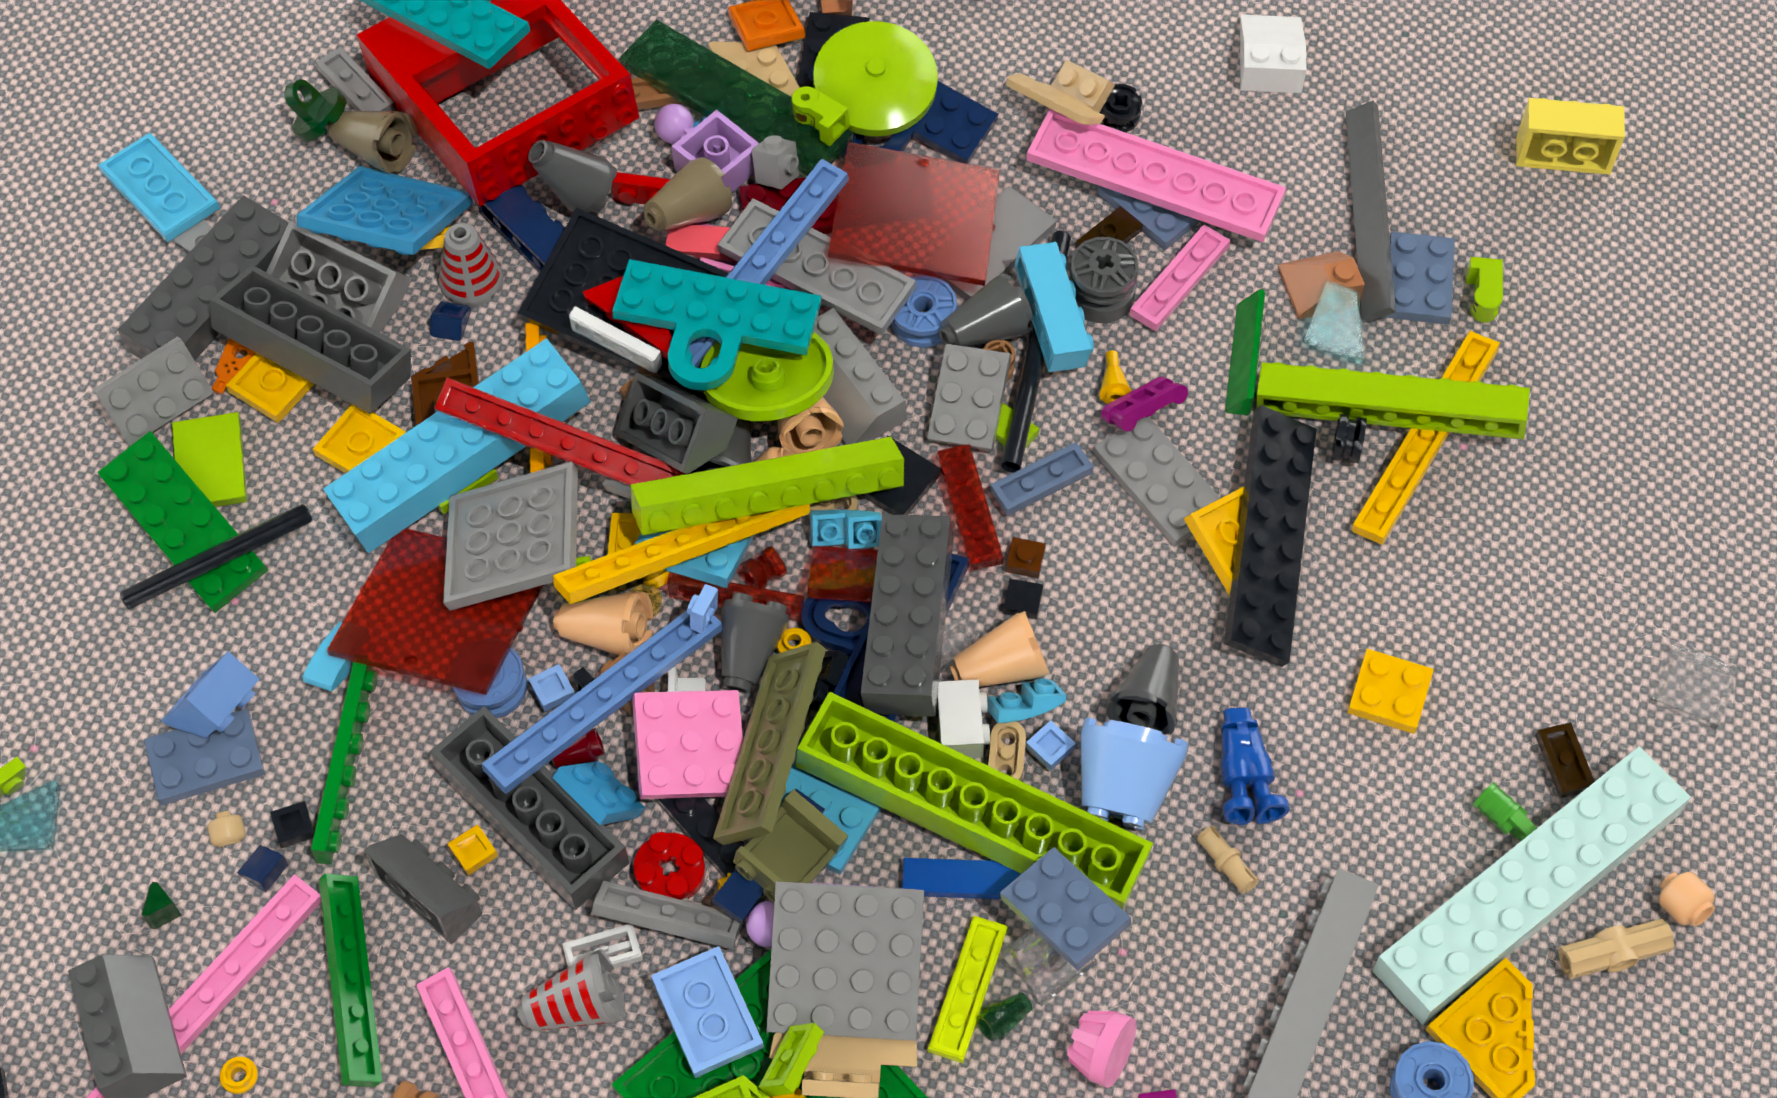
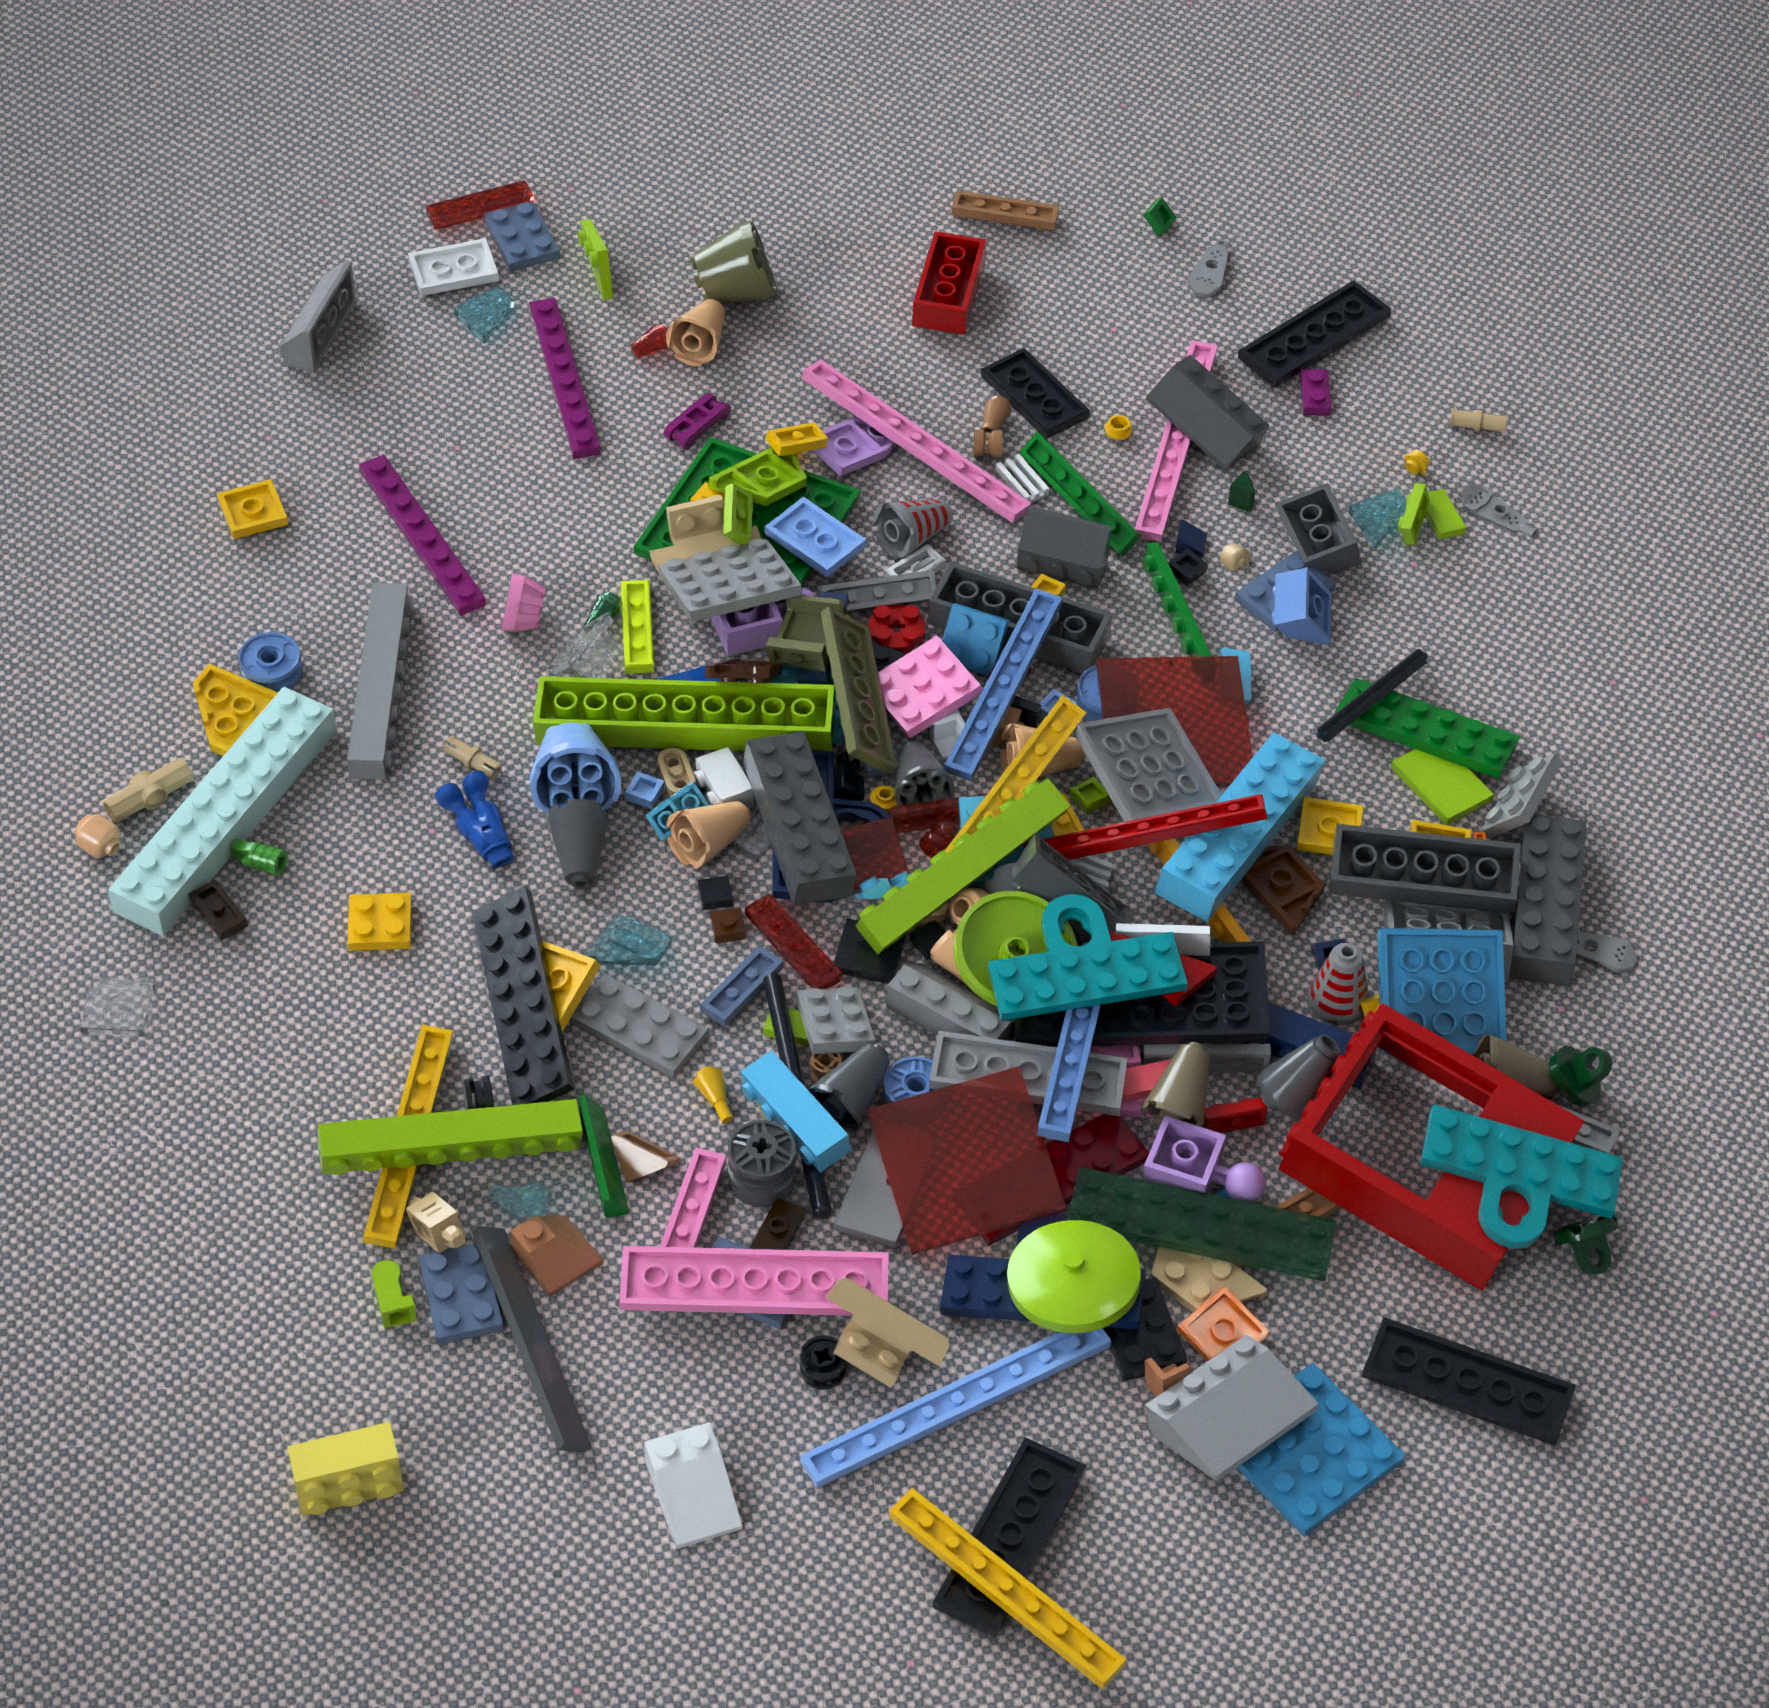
camera: 155 degrees right, 10 degrees down
medium azure tile [98,133,220,242] -> none
light blue plate [687,584,718,634] -> none
light grey brick [752,136,799,189] -> none
lime leg [792,87,850,146] -> none
sand blue plate [1000,847,1131,971] -> none
magenta plate [1101,376,1188,432] -> none
none -> tan piece [406,1192,467,1253]
none -> clear light blue wing [587,913,672,966]
none -> medium nougat slope [611,1130,681,1182]
none -> reddish brown wing [705,659,782,683]
none -> light blue plate [800,1328,1111,1489]
none -> white tile [995,454,1049,503]
none -> dark grey slope [1275,483,1362,574]

